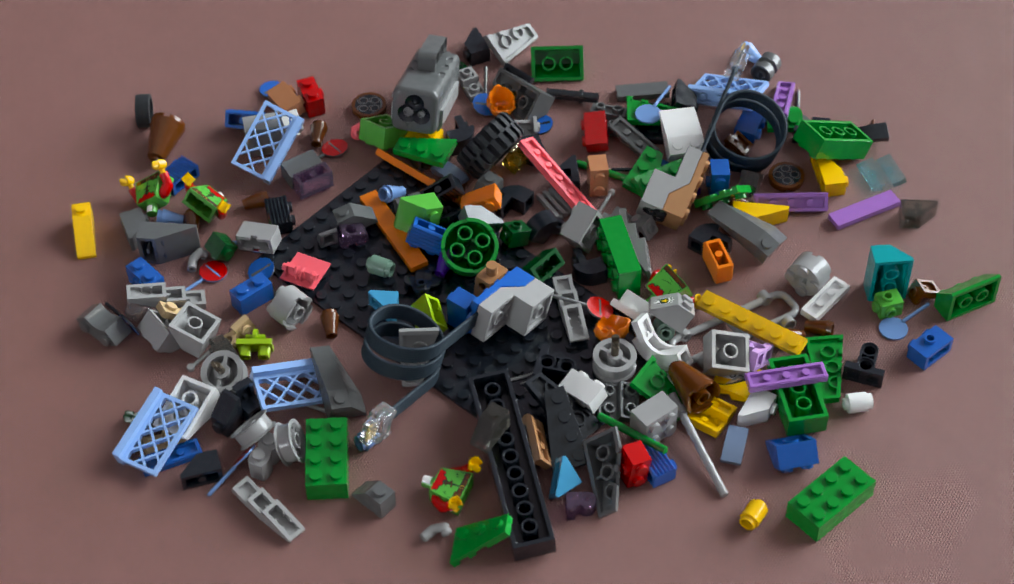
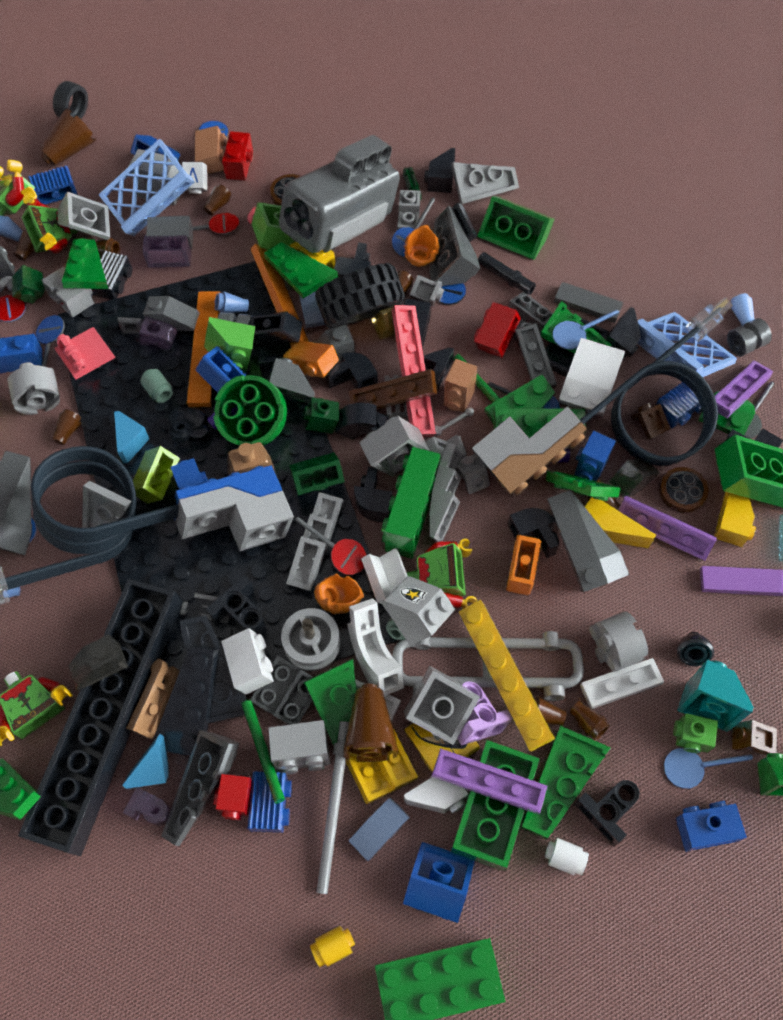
camera: 30 degrees right, 15 degrees up
none -> light grey slope [58,192,110,240]
none -> green wing [62,238,108,289]
none -> reddish brown plate [349,369,437,410]
none -> black brick [677,632,715,667]

